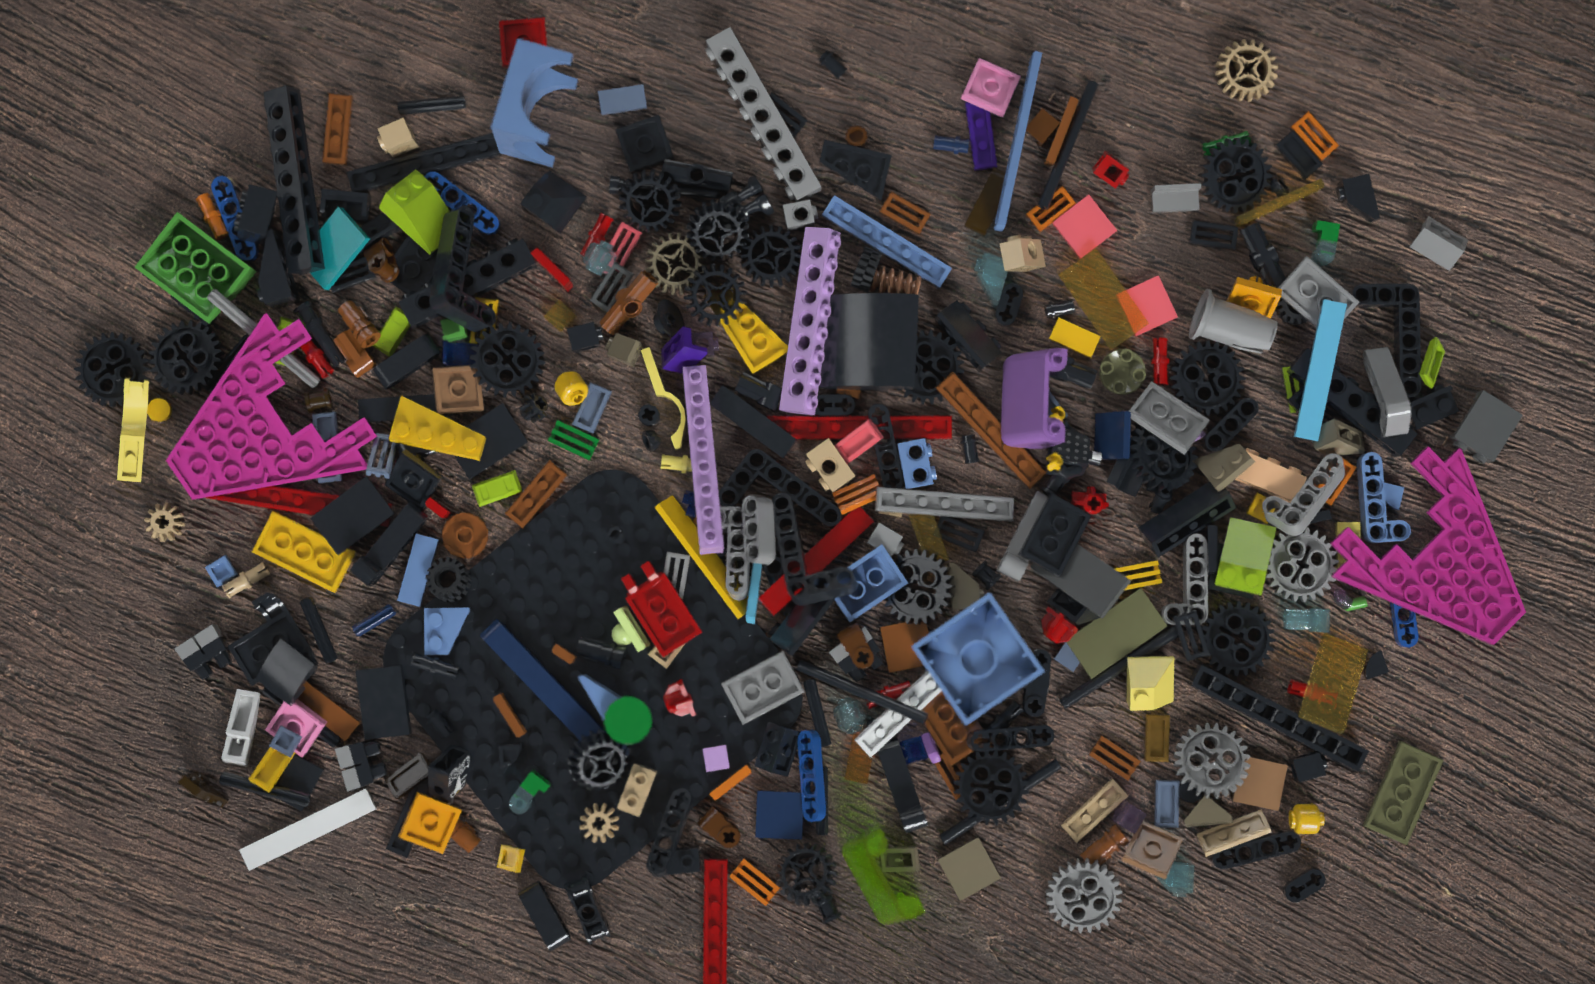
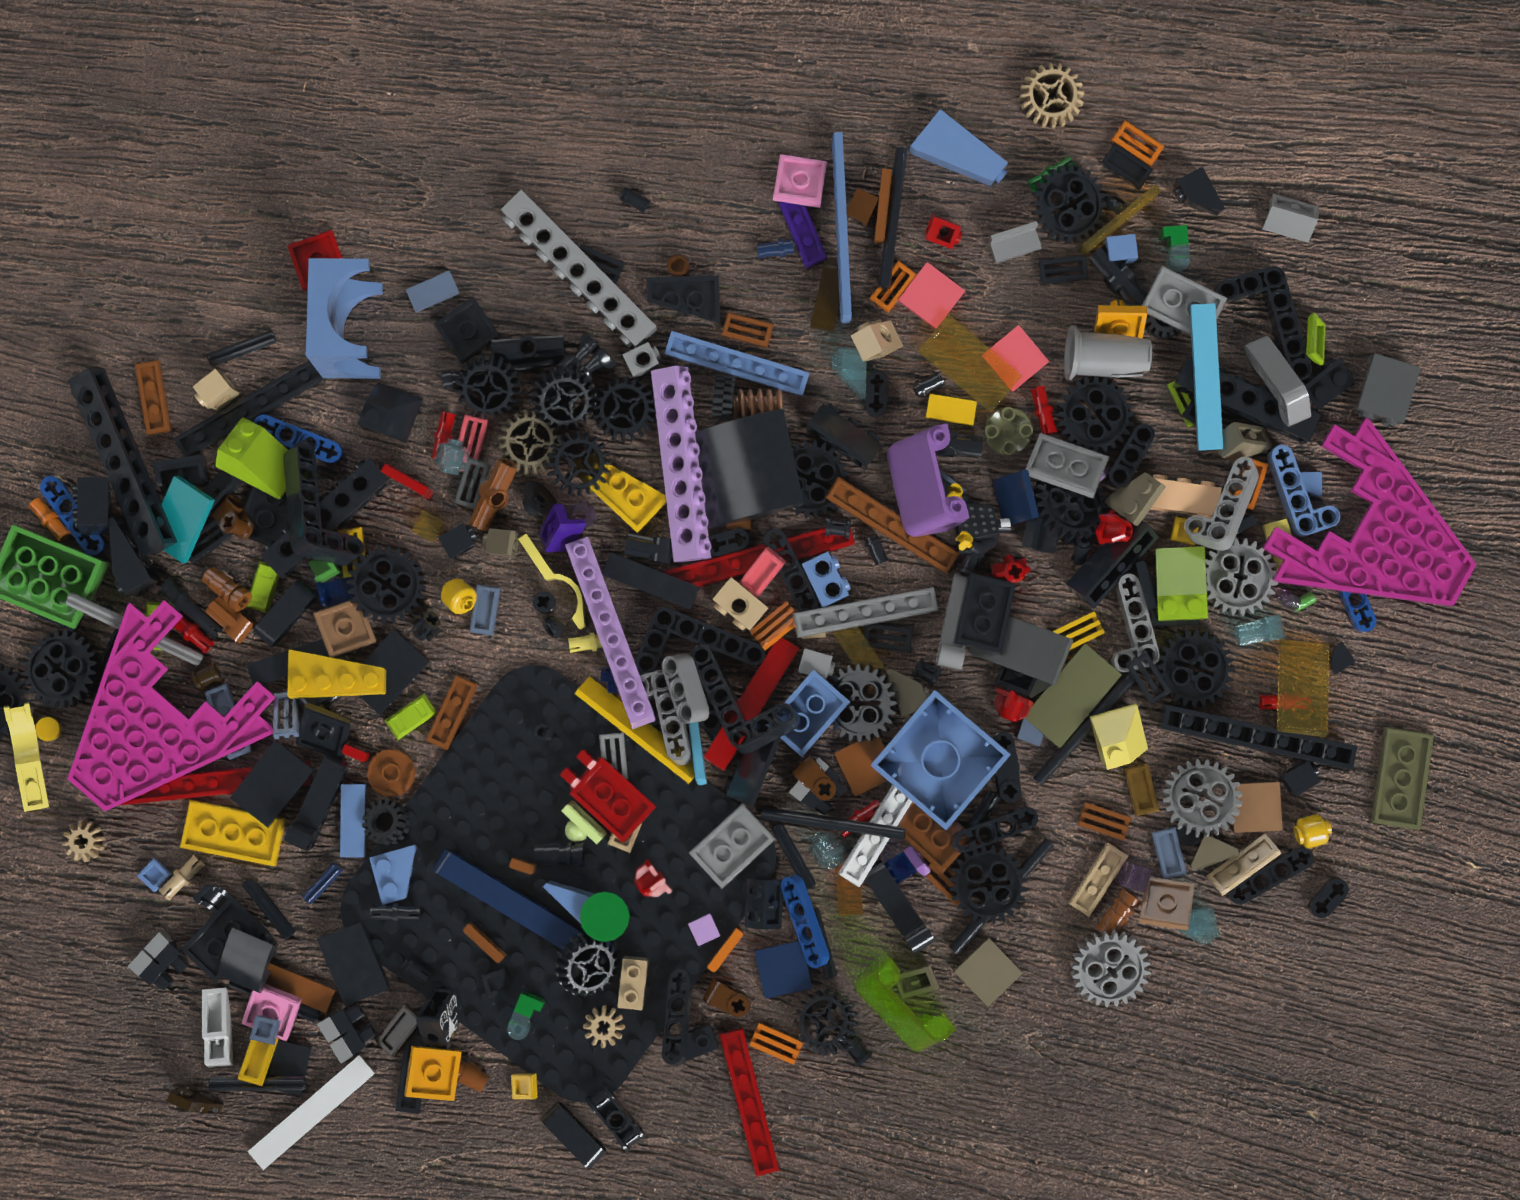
camera: 15 degrees left, 0 degrees up
green tile [548,420,600,461] -> none
none -> black bush [825,515,851,539]
none -> medium blue slope [909,109,1008,186]
none -> red piece [1095,510,1133,544]
none -> medium blue panel [1103,234,1138,264]

